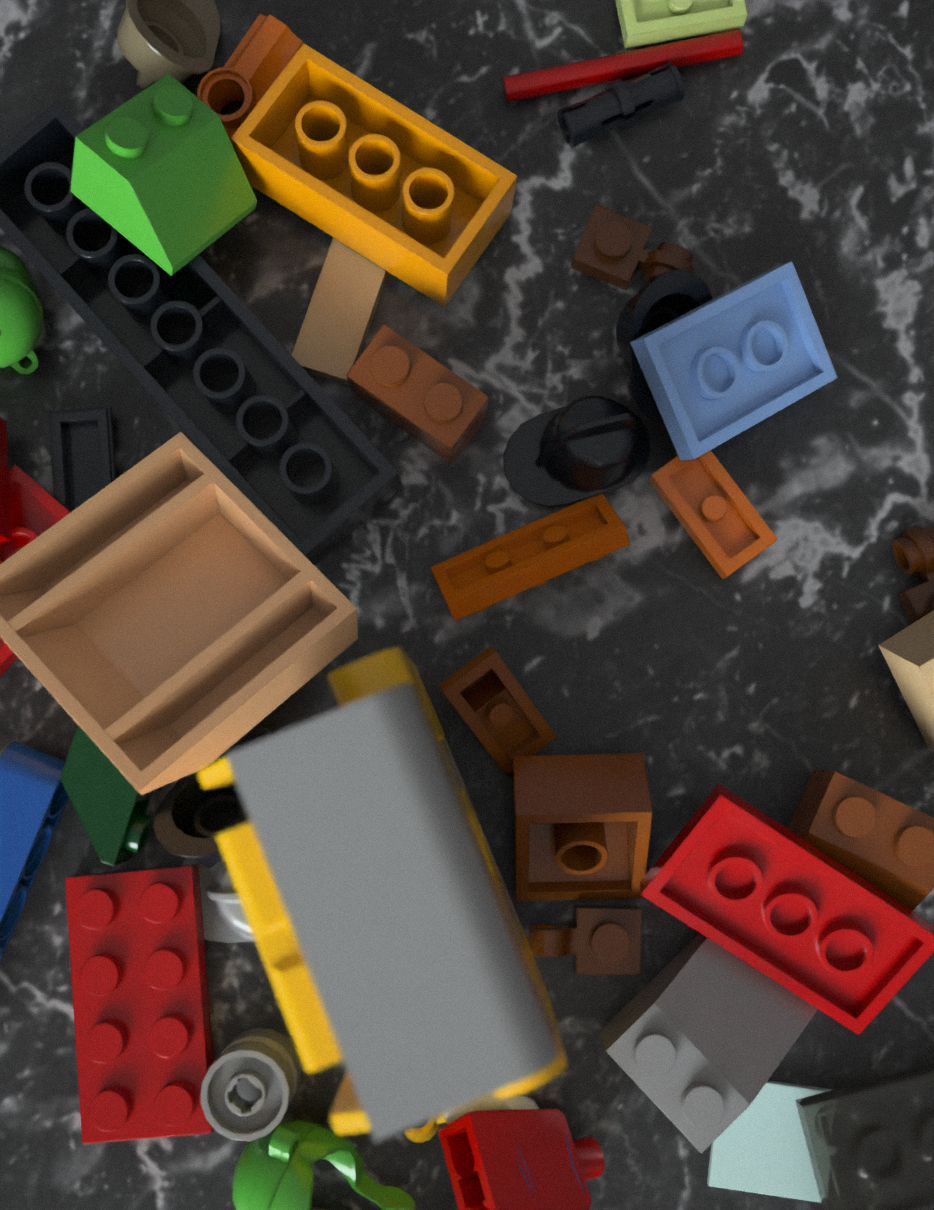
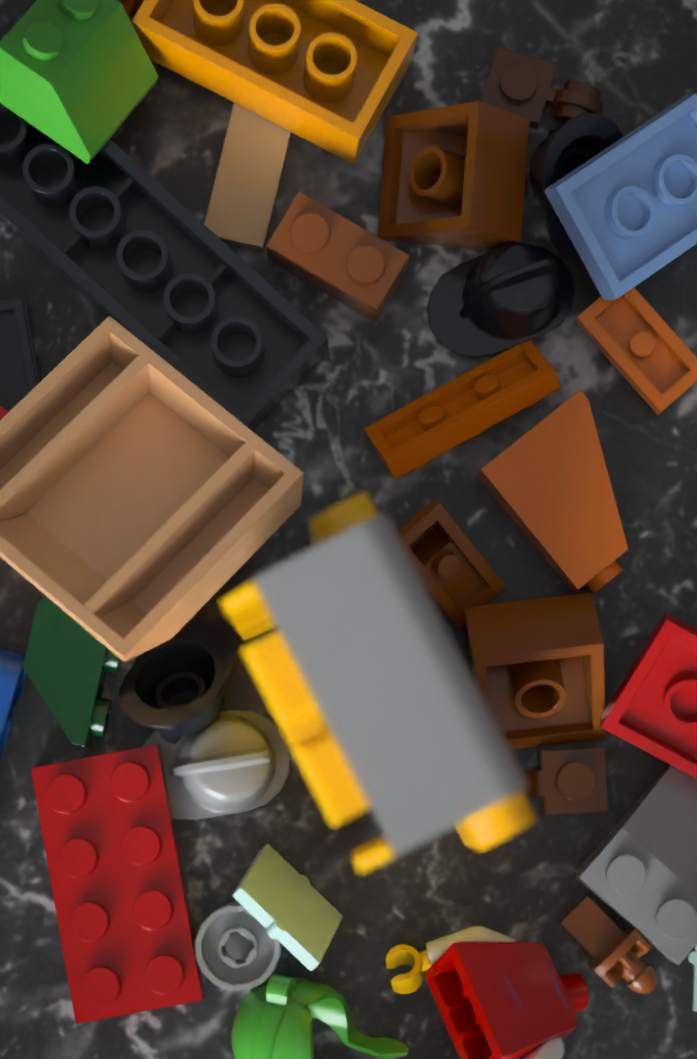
camera: 10 degrees left, 0 degrees up
none -> piece [232,843,343,971]
none -> dark orange slope [377,101,530,248]
none -> orange slope [477,390,628,594]
none -> dark orange piece [558,895,658,994]

